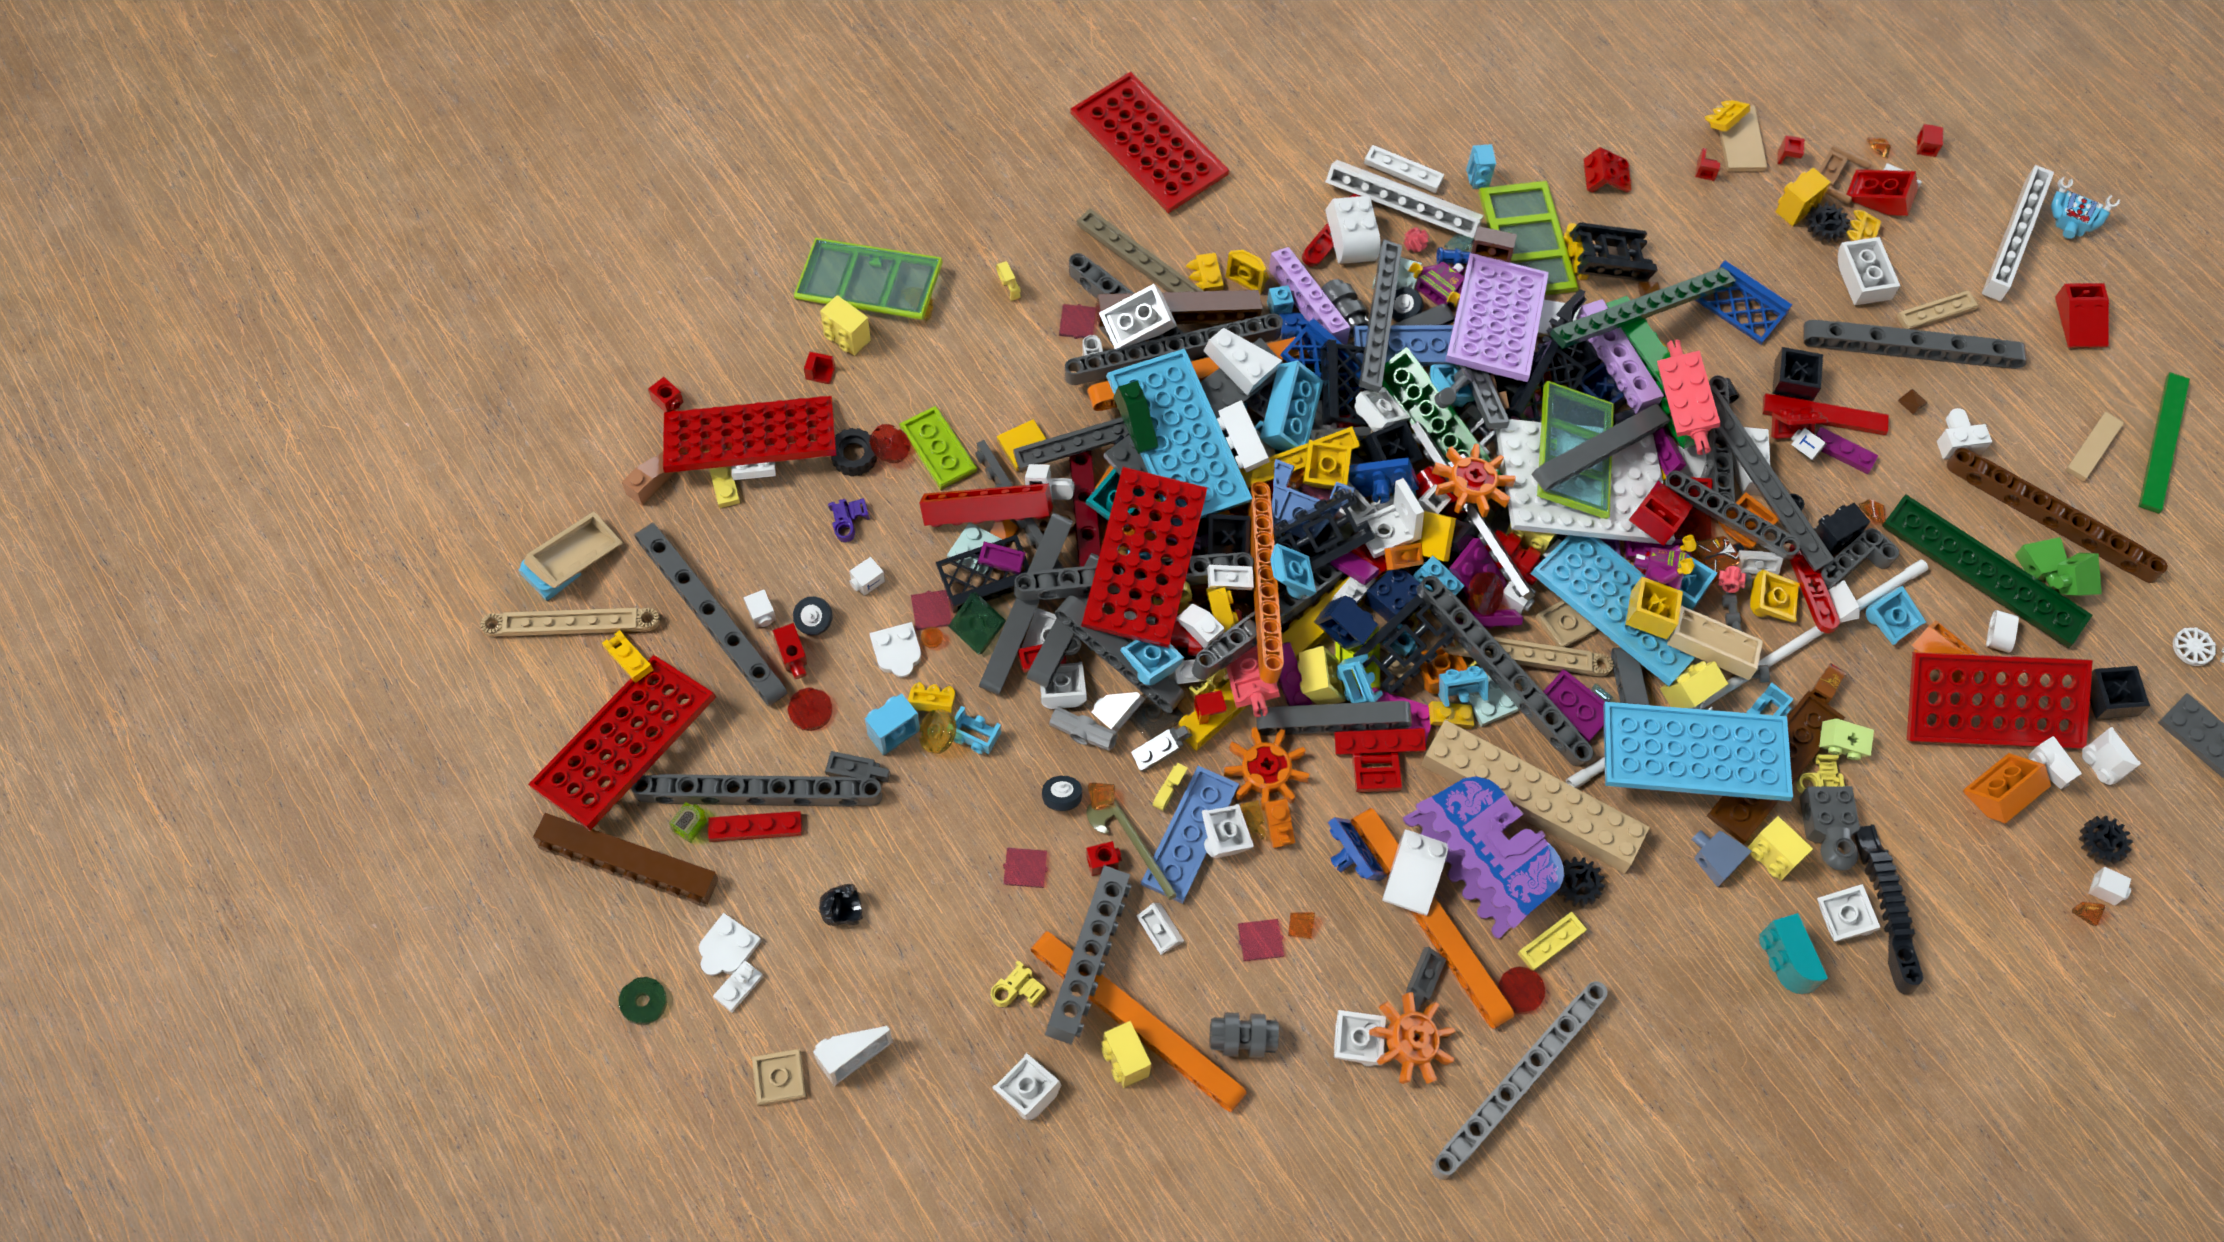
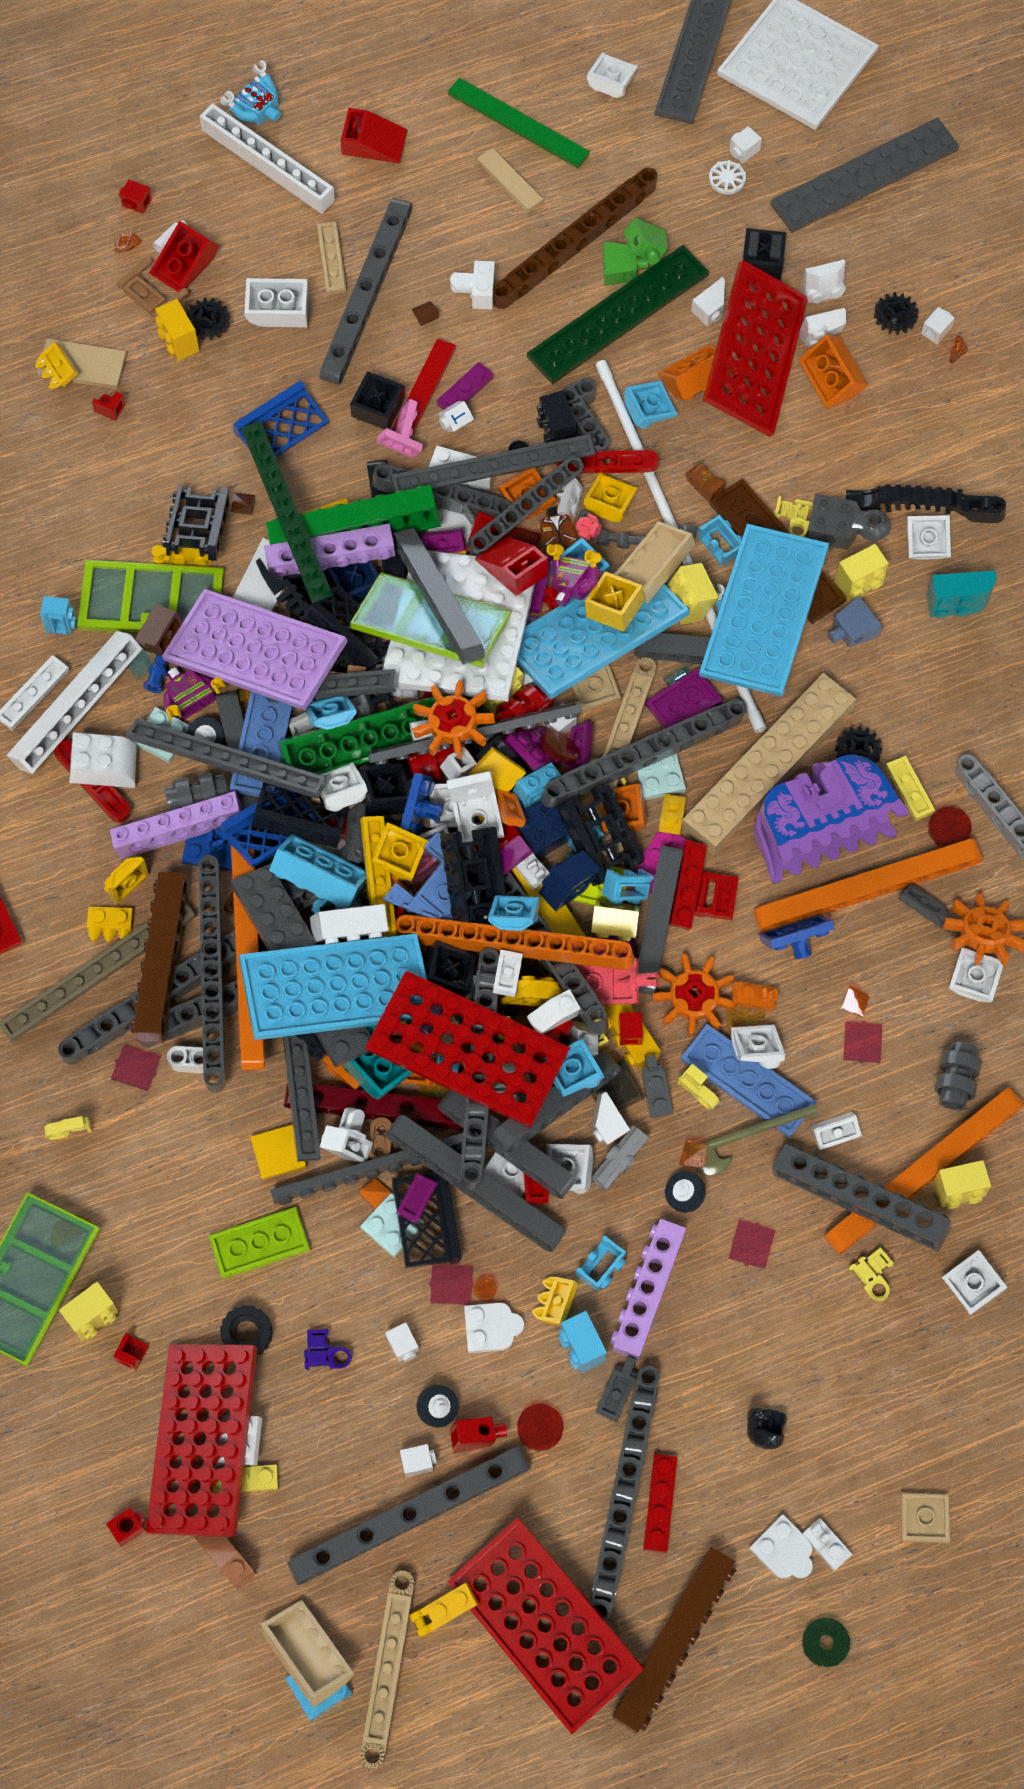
camera: 75 degrees left, 5 degrees up
brick [669,802,707,843] -> none
white slope [813,1026,893,1086] -> none
clear red tile [869,424,911,463] -> none
red brick [919,483,1053,527] -> none
clear yellow tile [919,709,956,754] -> none
clear green plate [948,592,1006,655] -> none
red brick [1086,841,1122,876] -> none
white slope [1099,284,1177,350] -> none
dark green slope [1113,380,1159,454] -> none
white wedge [1204,328,1282,396] -> none
medium azure brick [1267,285,1294,315] -> none
white slope [1382,829,1448,916] -> none
coral gear [1403,227,1429,253] -> none
dark grey bar [1434,368,1473,409] -> none
medium azure window [1438,666,1488,707] -> none
red bracket [1583,147,1632,193] -> none
coral plate [1657,339,1720,455] -> none
red bracket [1771,407,1828,438] -> none
red panel [1777,135,1805,165] -> none
yellowish green brick [1819,719,1874,760] -> none
white slope [1828,580,1859,623] -> none
yellow plate [1847,210,1881,241] -> none
clear orange slope [1859,499,1886,524] -> none
white beam [1986,610,2019,653] -> none
none -> bright pink bracket [376,399,423,459]
none -> lavender brick [610,1219,686,1361]
none -> white slope [691,277,725,327]

